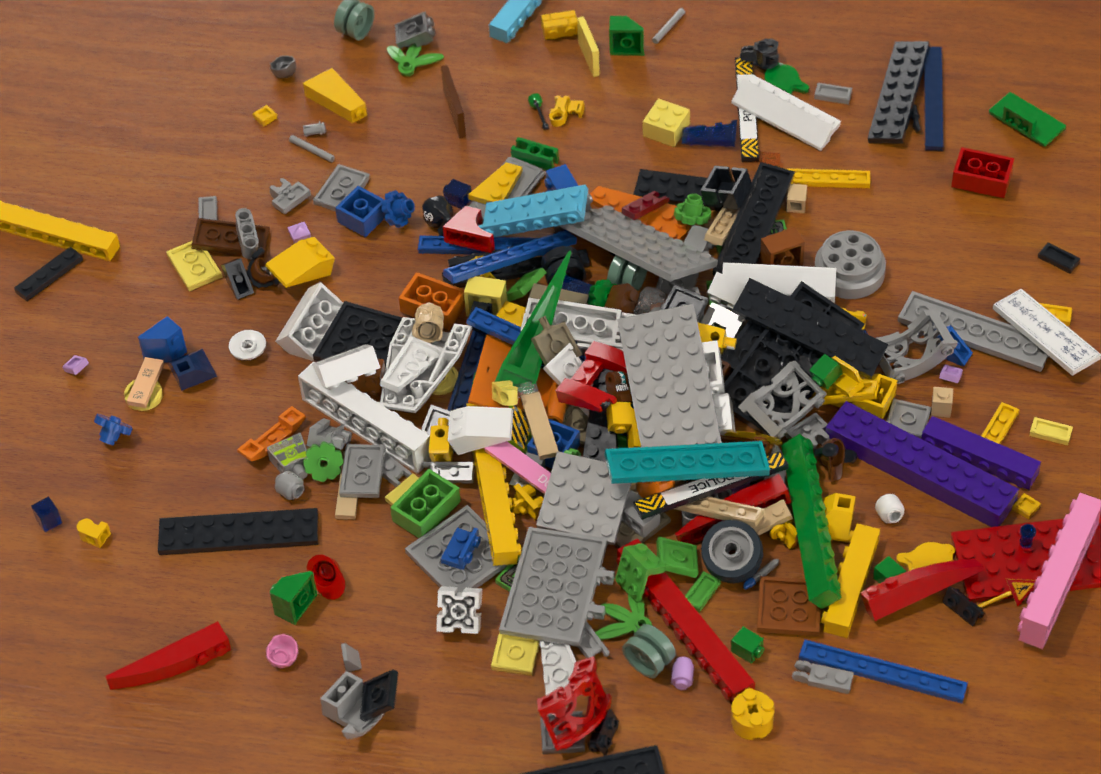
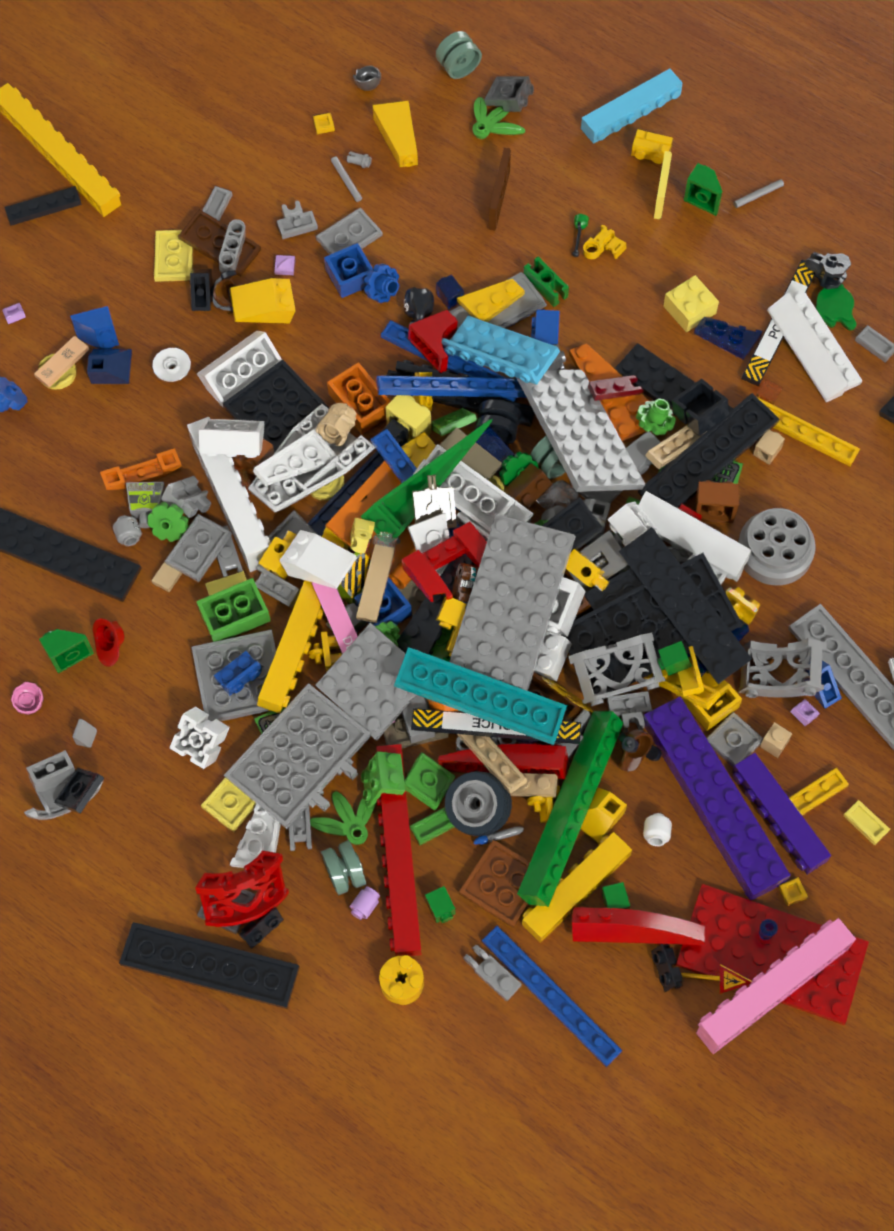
camera: 25 degrees right, 15 degrees up
yellow tile [896,542,955,571] -> none

